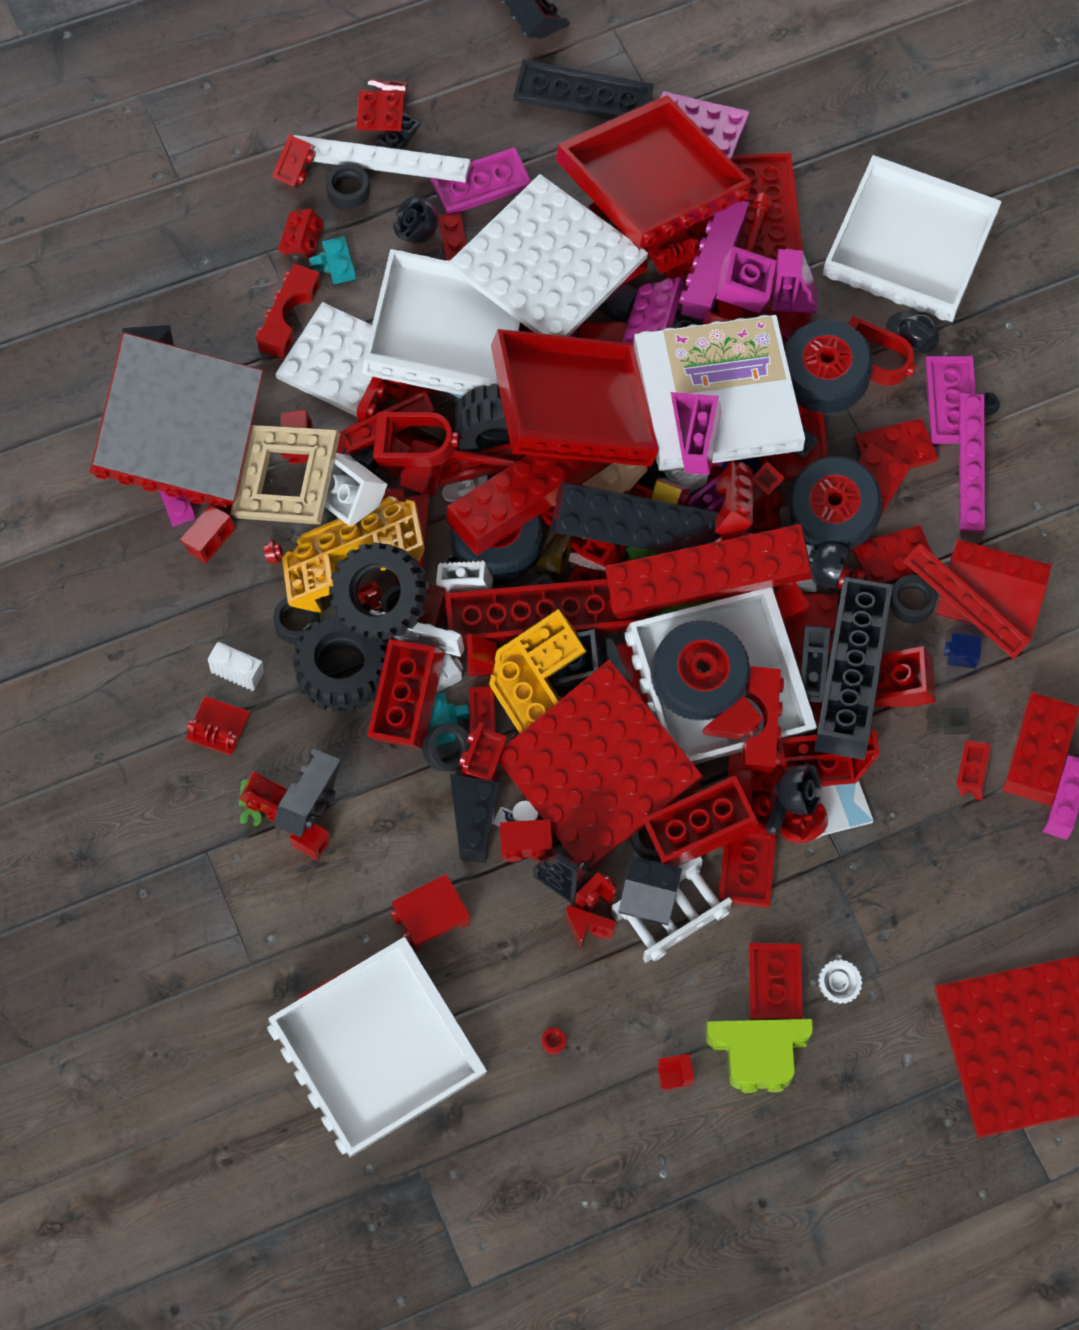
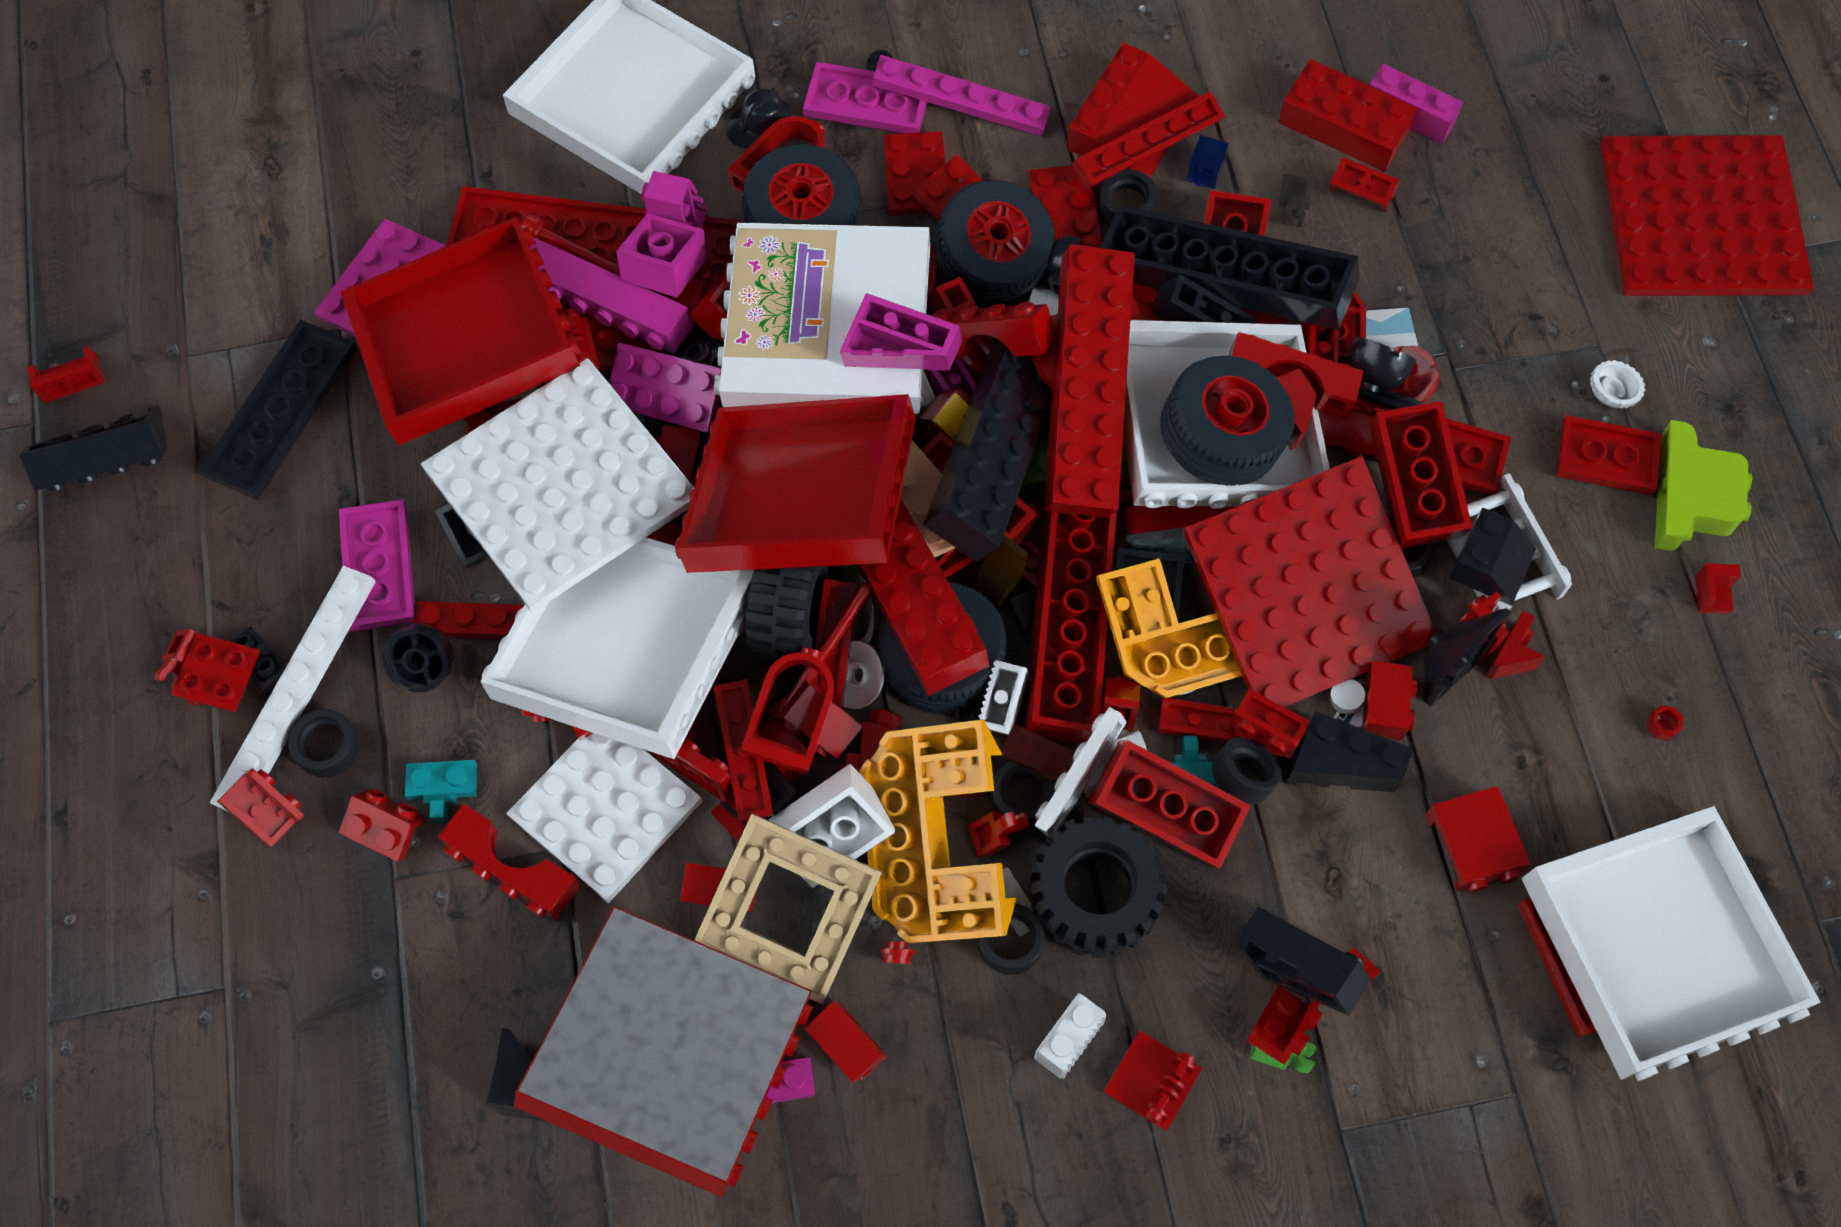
camera: 75 degrees left, 0 degrees up
black tyre [329,543,429,639] -> none
none -> red tile [869,709,902,730]

